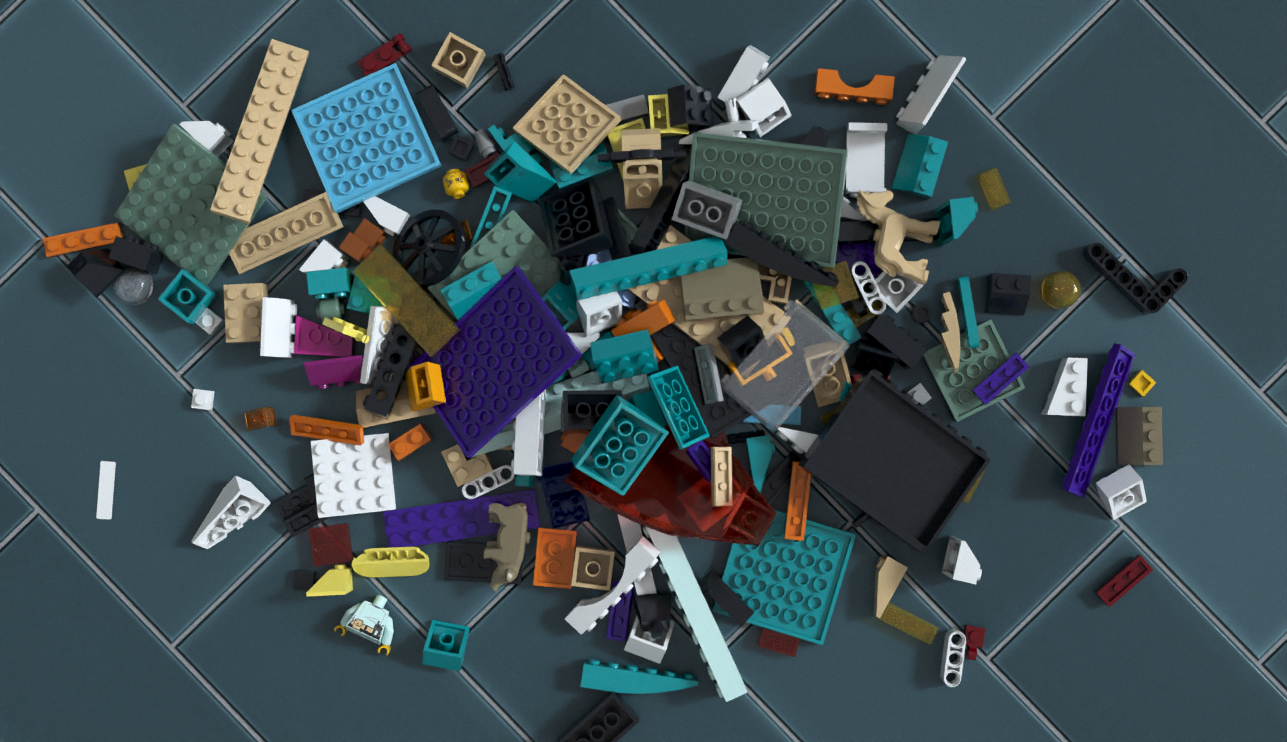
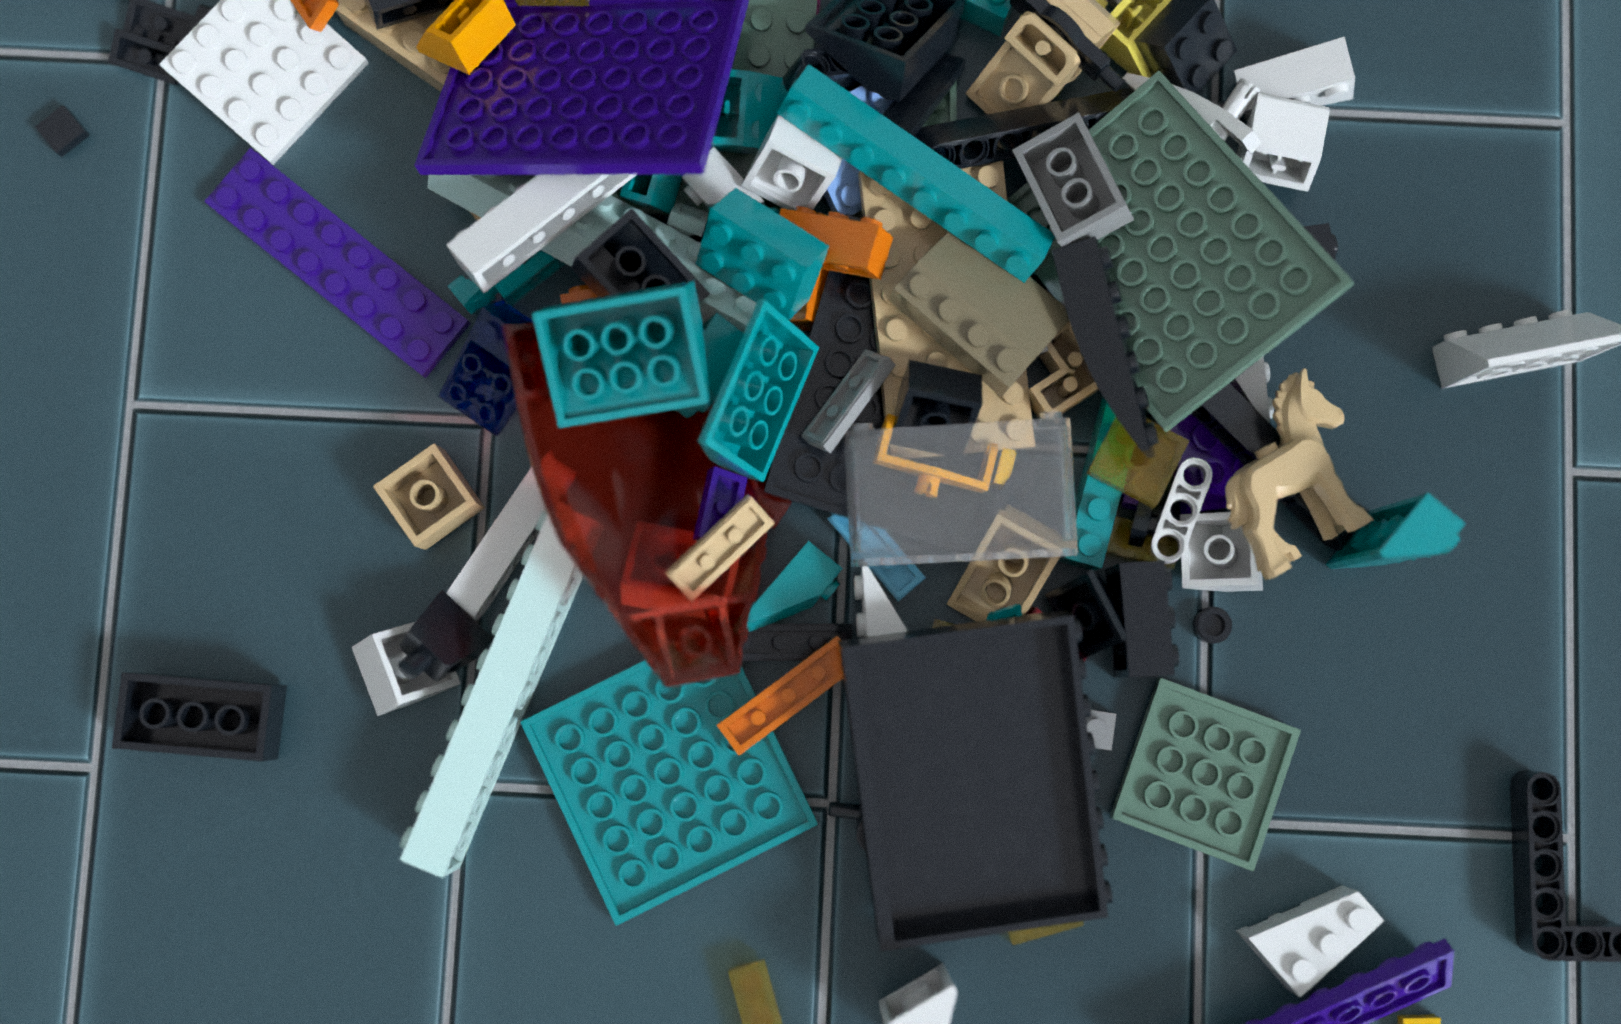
camera: 45 degrees right, 5 degrees down
light yellow slope [306,564,353,597] -> none
clear red plate [309,523,353,567] -> none
light aqua torso [334,595,394,656] -> none
light yellow brick [352,547,430,577] -> none
orange brick [388,423,434,461] -> none
teal slope [422,620,470,671] -> none
tan brick [441,444,495,487] -> none
black tile [444,541,523,584] -> none
white beam [462,465,515,499] -> none
dark tan animal [484,503,530,592] -> none
orange plate [533,527,577,589] -> none
white arch [565,536,660,635] -> none
teal slope [580,659,699,694] -> none
dark purple plate [606,581,635,642] -> none
black slope [698,569,754,626] -> none
black axle [727,430,765,444] -> none
clear red plate [758,627,800,657] -> none
orange arch [814,68,895,105] -> none
white panel [845,123,887,198] -> none
tan slope [874,555,908,618] -> none
teal slope [891,134,948,200] -> none
tan slope [940,292,960,374] -> none
teal beam [958,276,979,349] -> none
dark purple plate [972,352,1029,405] -> none
clear yellow plate [977,167,1011,210] -> none
black slope [985,273,1031,315] -> none
clear yellow cylinder [1040,271,1081,309] -> none

